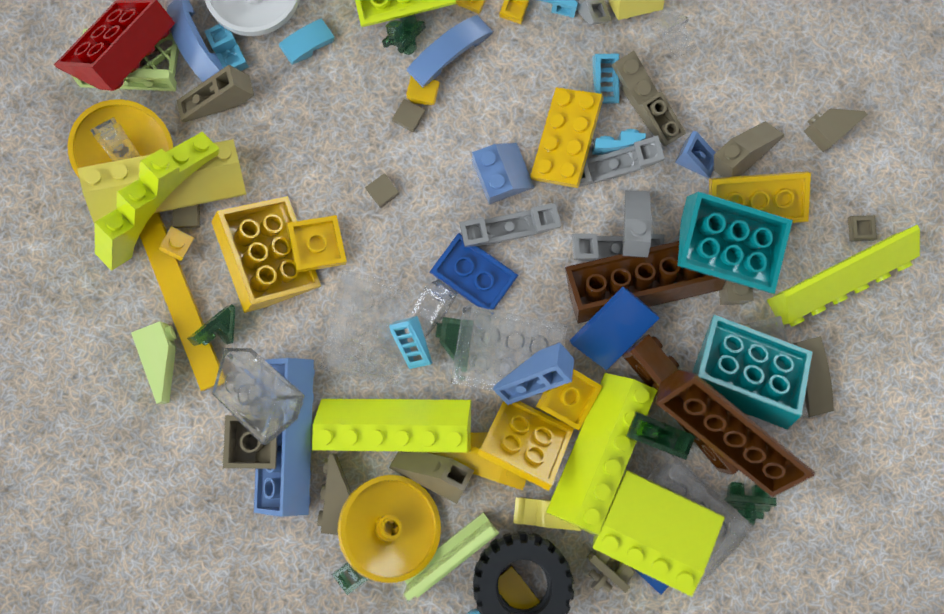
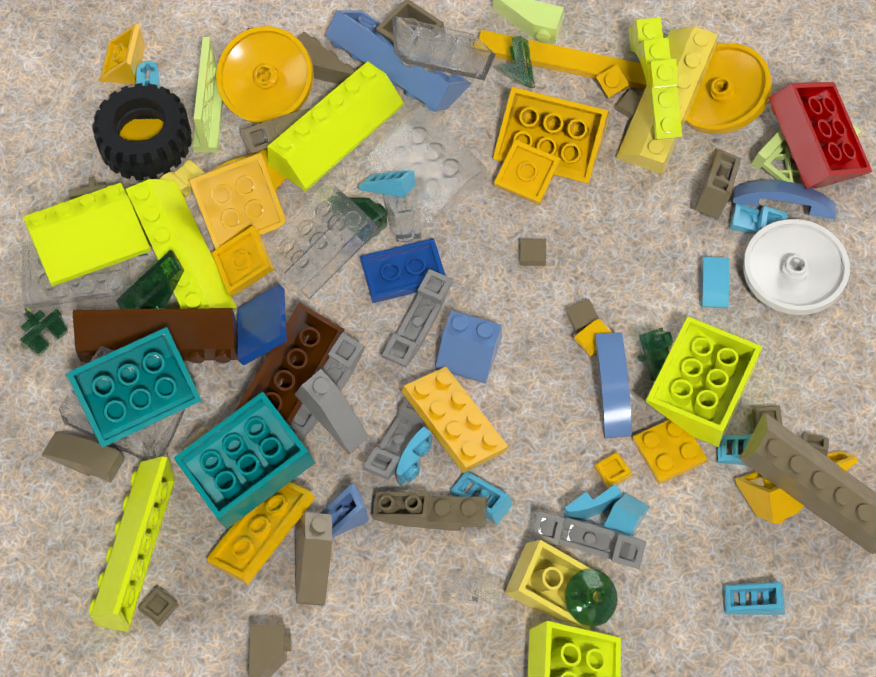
camera: 135 degrees right, 20 degrees down
clear slope [91,117,140,161] -> none
medium blue slope [493,343,574,405] -> none
reddish brown slope [656,370,815,497] -> none

